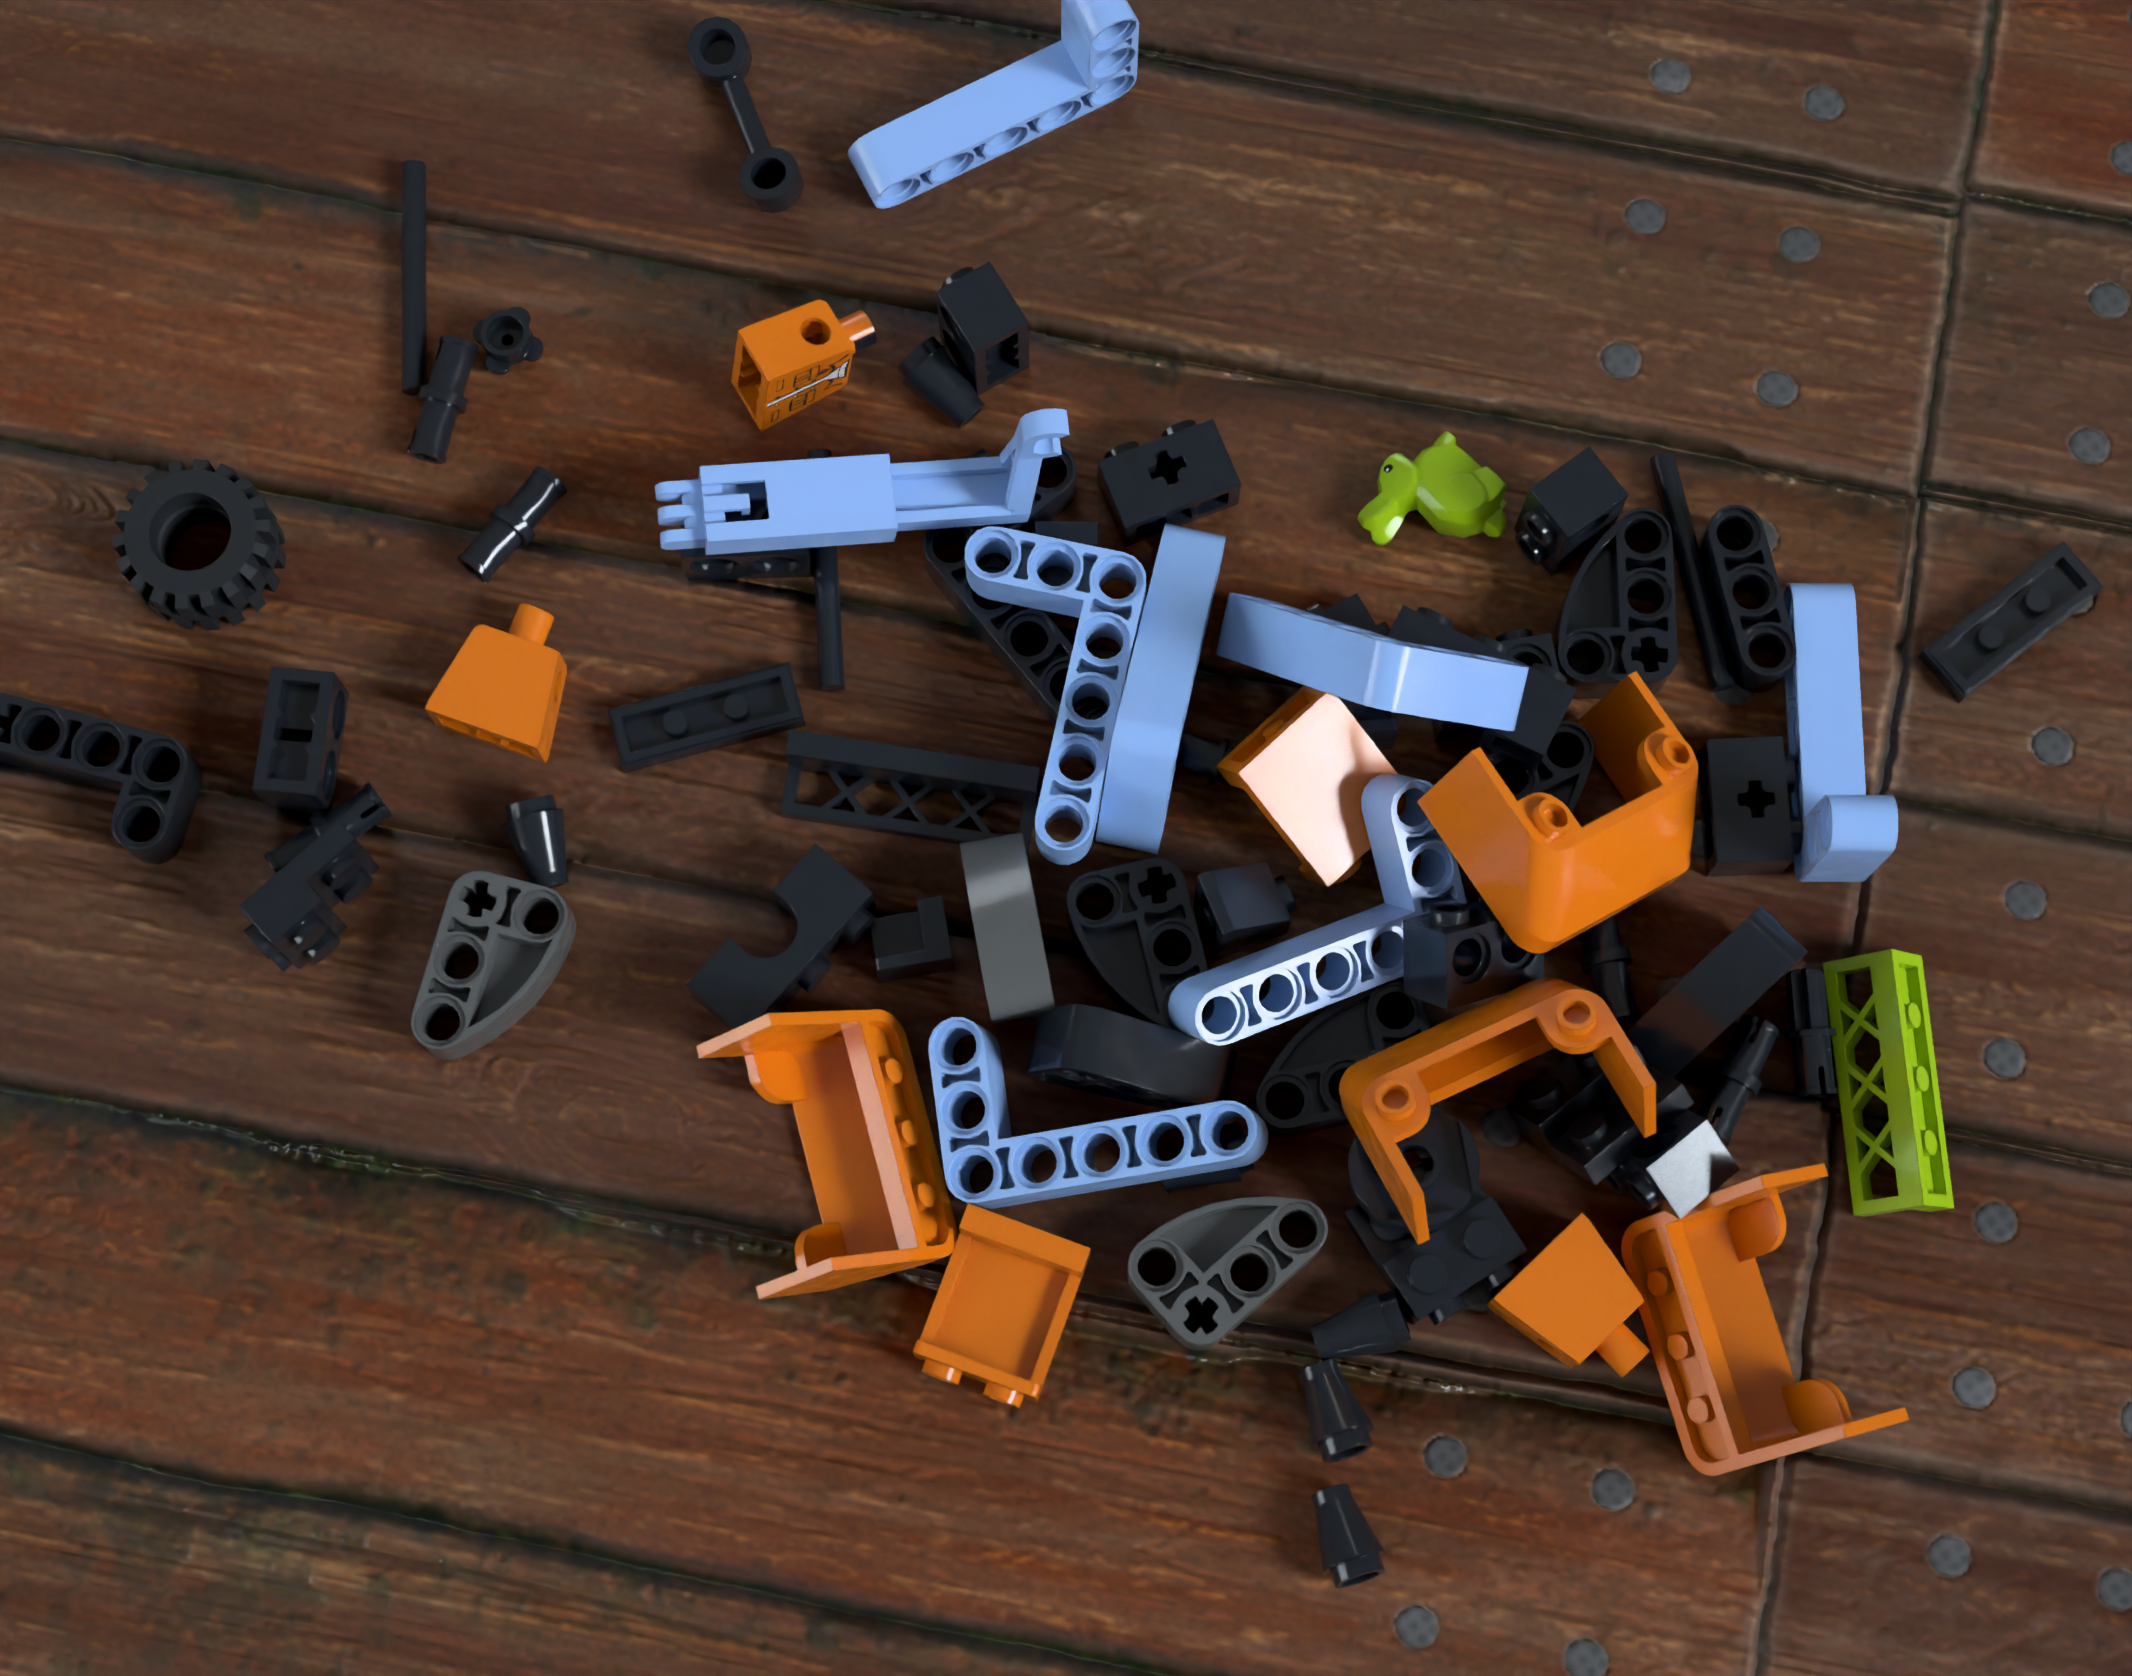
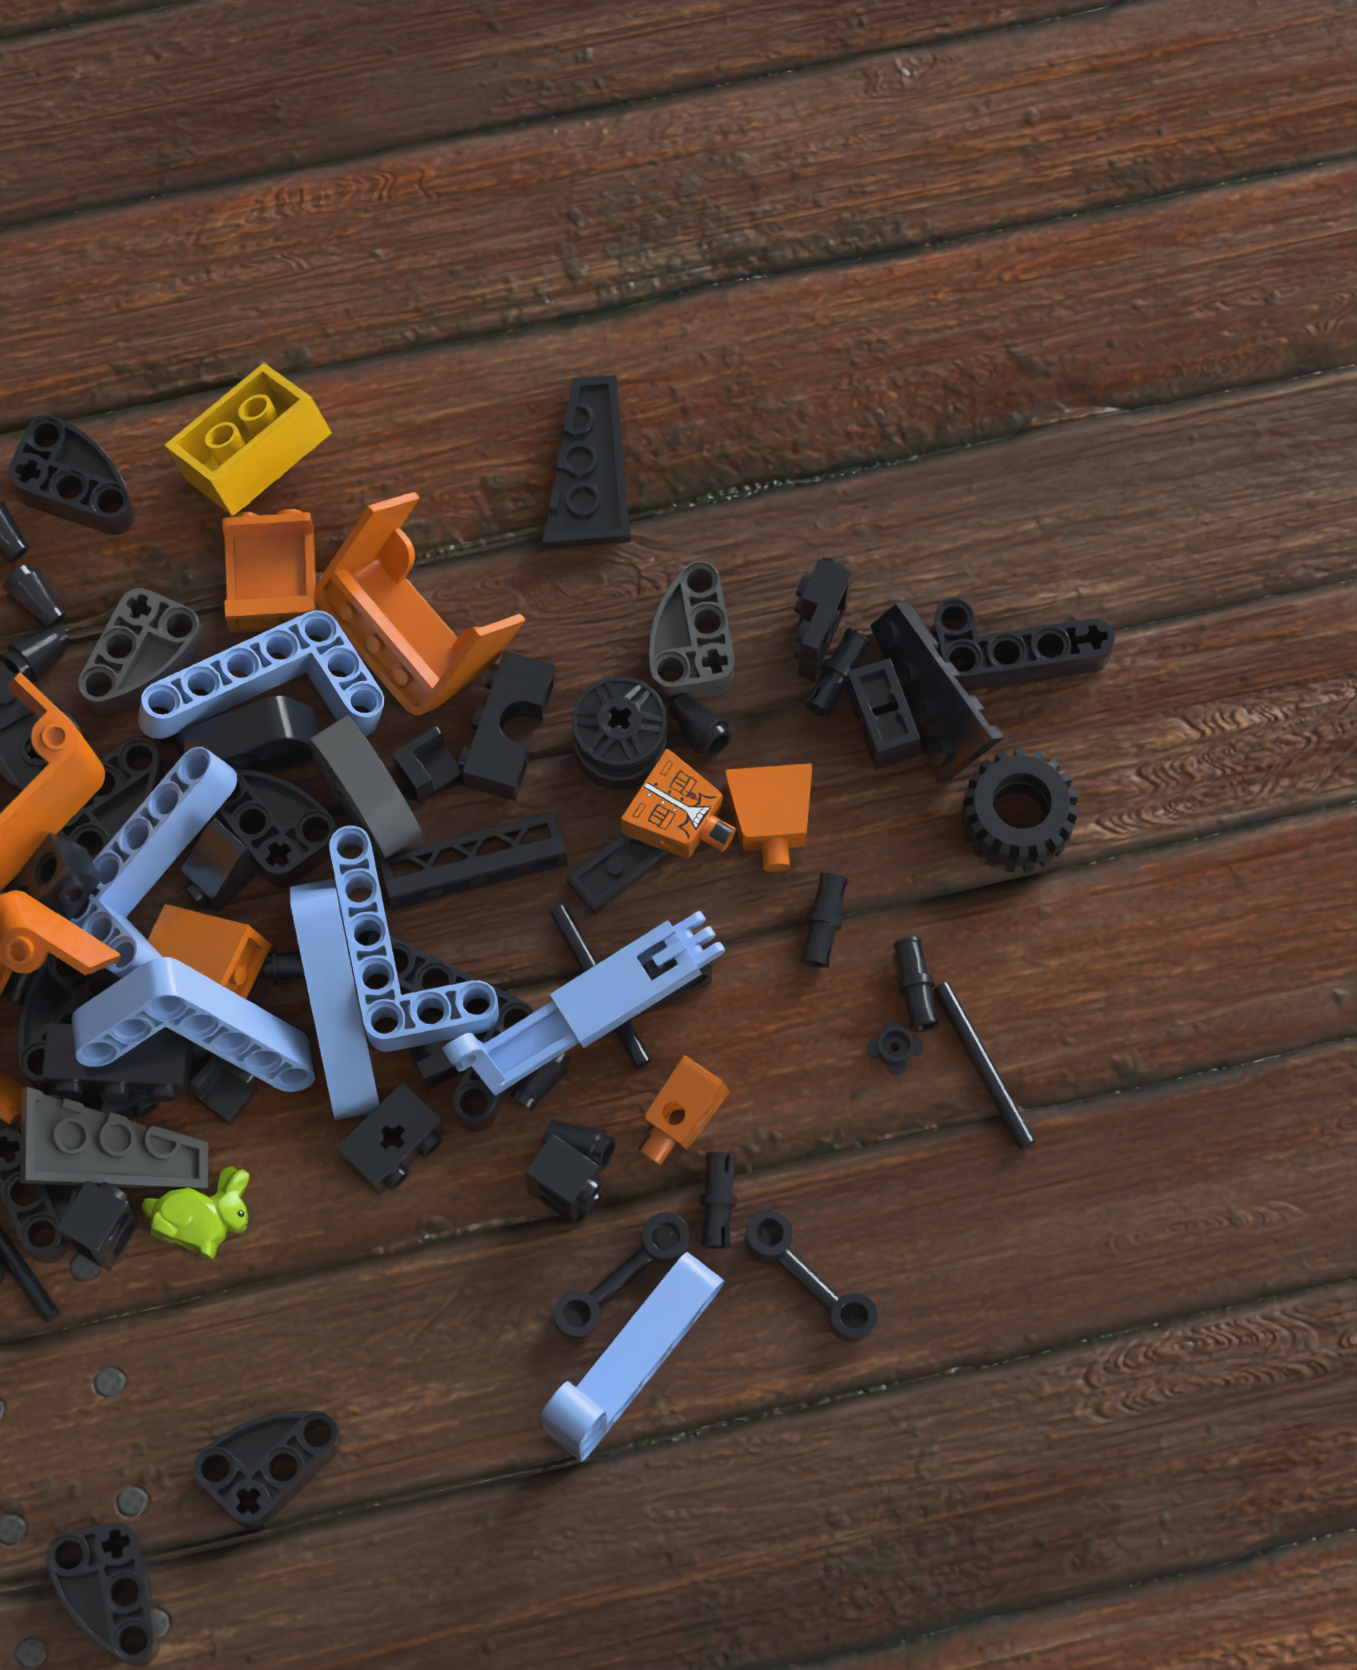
camera: 155 degrees right, 5 degrees down
none -> black beam [8,415,135,535]
none -> dark grey wing [20,1087,208,1191]
none -> black beam [46,1522,160,1667]
none -> yellow brick [165,363,332,517]
none -> black beam [193,1411,342,1530]
none -> black wing [542,375,630,549]
none -> black piece [553,1212,690,1339]
none -> black wheel [572,676,667,791]
none -> orange torso [621,749,736,858]
none -> black pin [700,1152,737,1249]
none -> black wing [870,602,1005,781]

